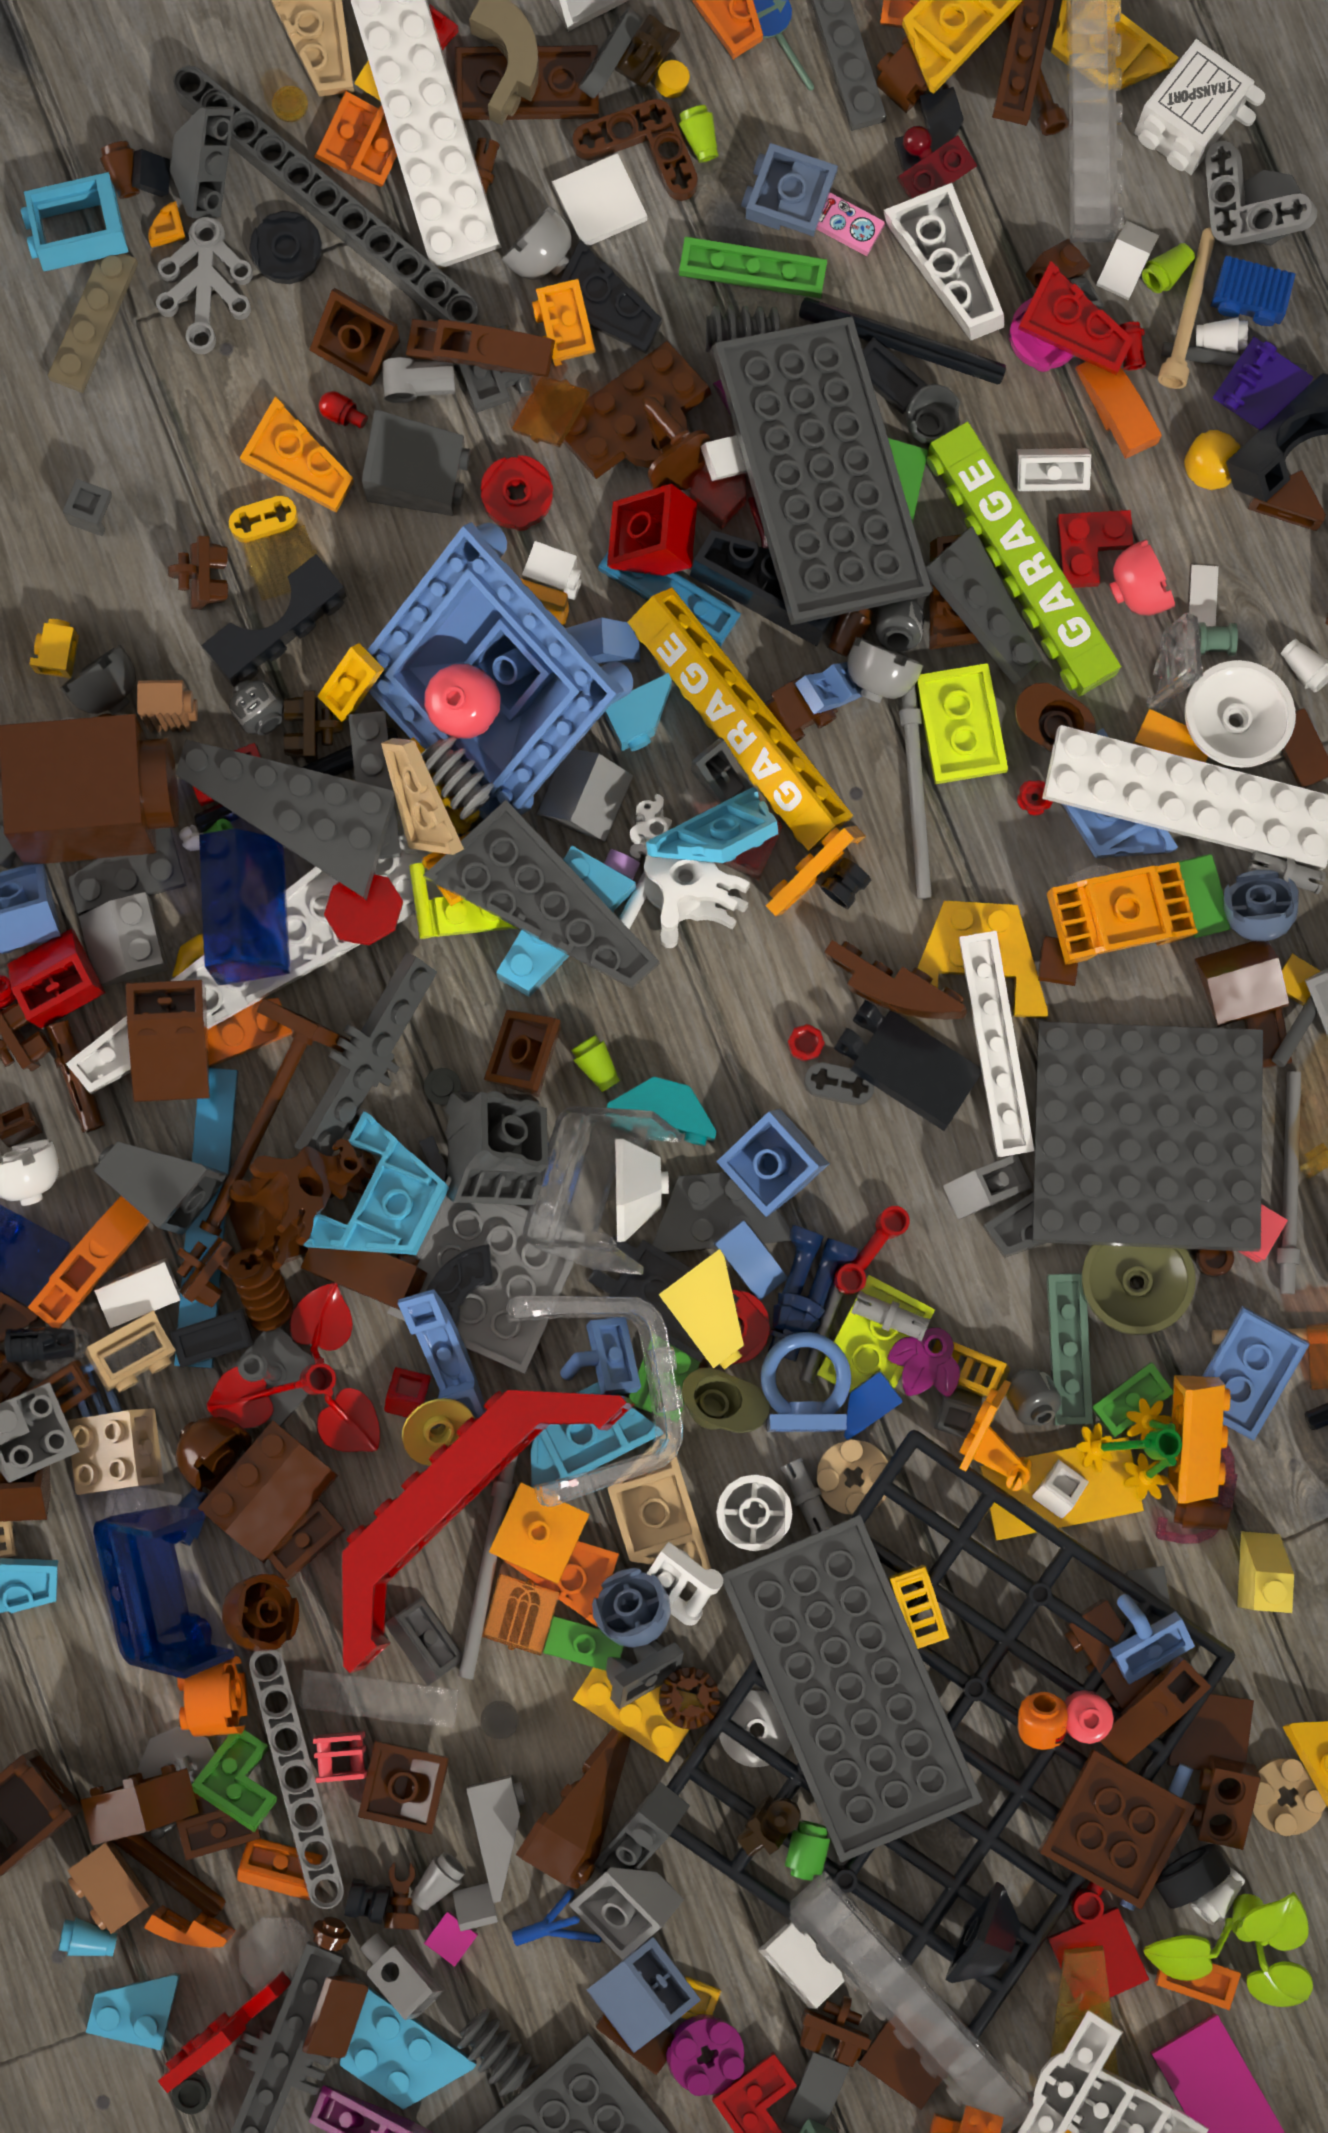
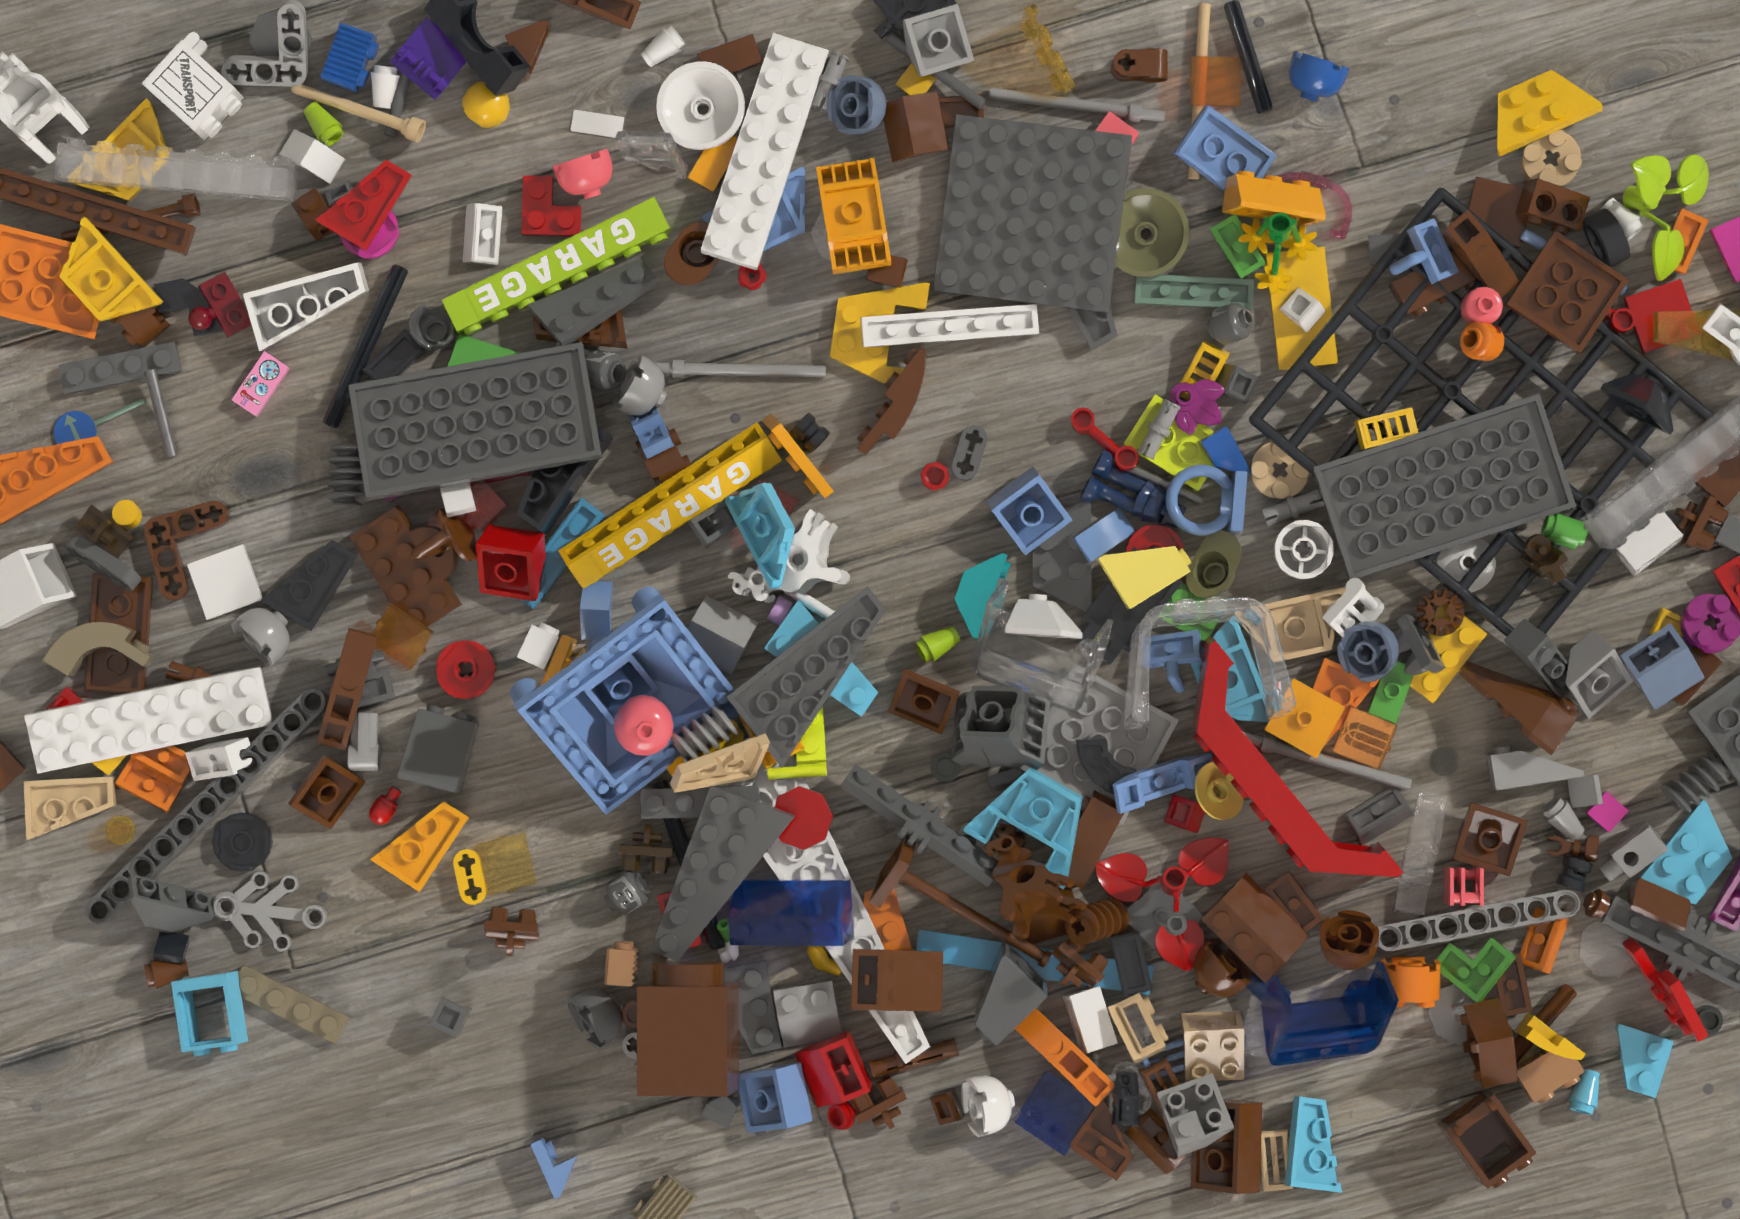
camera: 75 degrees left, 5 degrees up
yellow brick [29,619,79,678] -> none
orange slope [144,1905,236,1948] -> none
light orange tile [148,201,186,248] -> none
black arch [201,554,347,687] -> none
yellow plate [317,643,384,722] -> none
blue plant [512,1890,602,1946] -> none
light orange bracket [532,279,596,367] -> none
medium azure slope [603,673,672,751] -> none
lime cone [679,105,719,163] -> none
bright green plate [679,236,827,299] -> none
sand blue plate [741,143,838,237] -> none
reddish brown cone [828,609,874,657] -> none
black tile [834,1000,982,1131] -> none
neon yellow plate [916,663,1008,784] -> none
light grey slope [943,1154,1032,1220] -> none
light orange plate [959,1380,1032,1491] -> none
orange slope [1075,361,1162,459] -> none
red pin [1119,322,1146,371] -> none
reddish brown cone [1174,1499,1231,1531] -> none
bright green slope [1175,854,1231,938] -> none
reddish brown tile [1195,1249,1234,1277] -> none
sand green bush [1196,622,1238,656] -> none
light yellow slope [1237,1531,1294,1613] -> none
none -> flat silver bar [144,369,178,458]
none -> white hinge [185,737,252,781]
none -> yellow slope [1514,1013,1586,1060]

